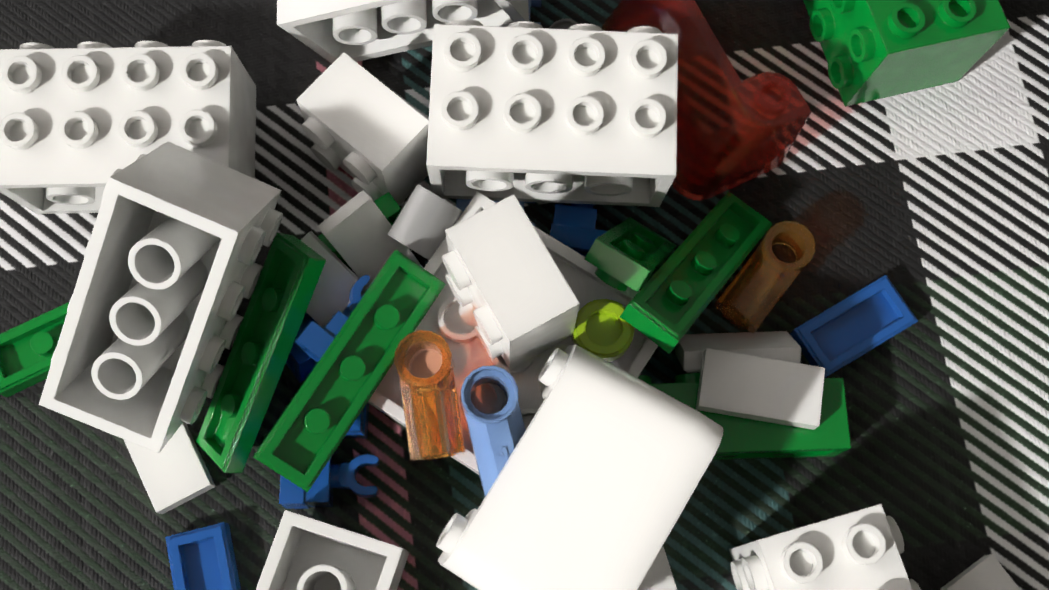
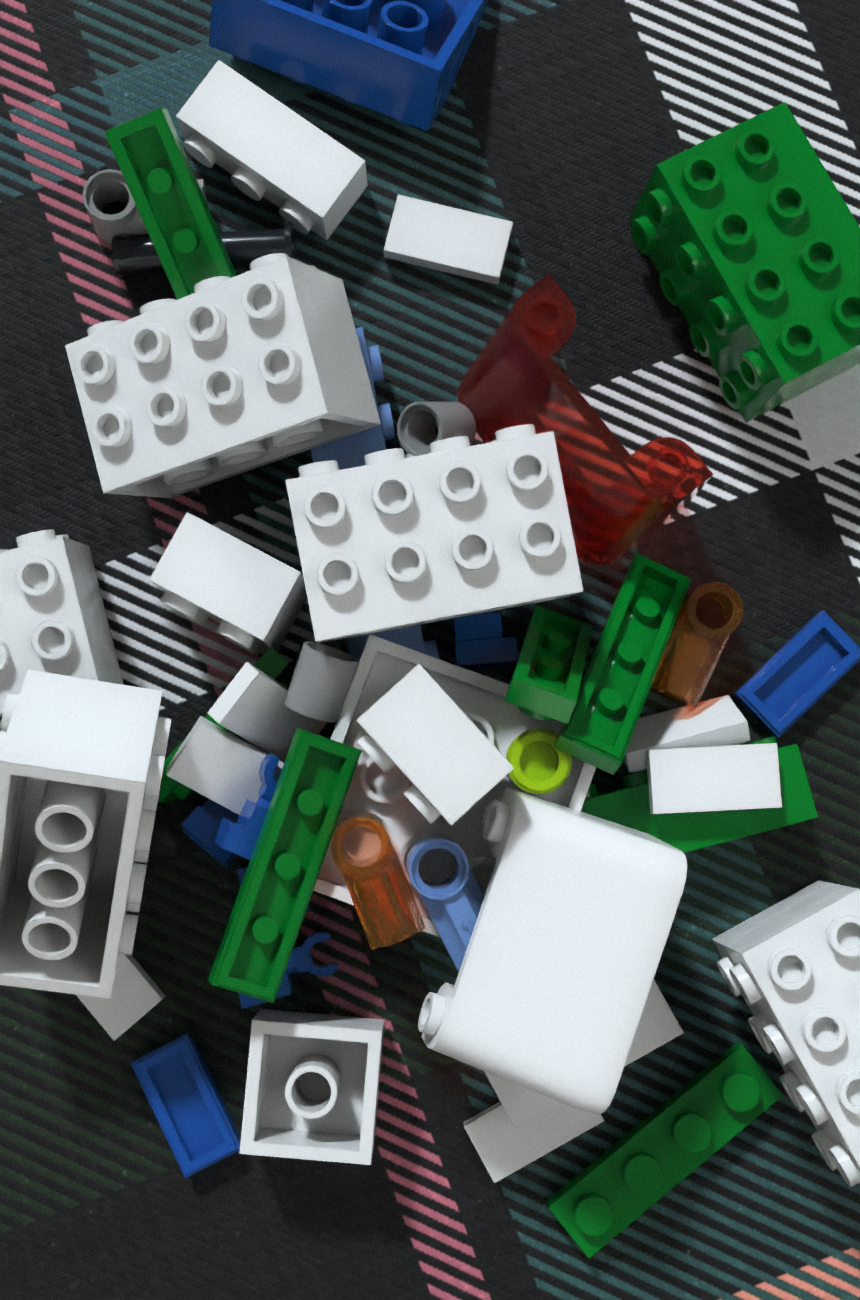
camera: 10 degrees left, 10 degrees up
green tile [196,232,326,473] -> none

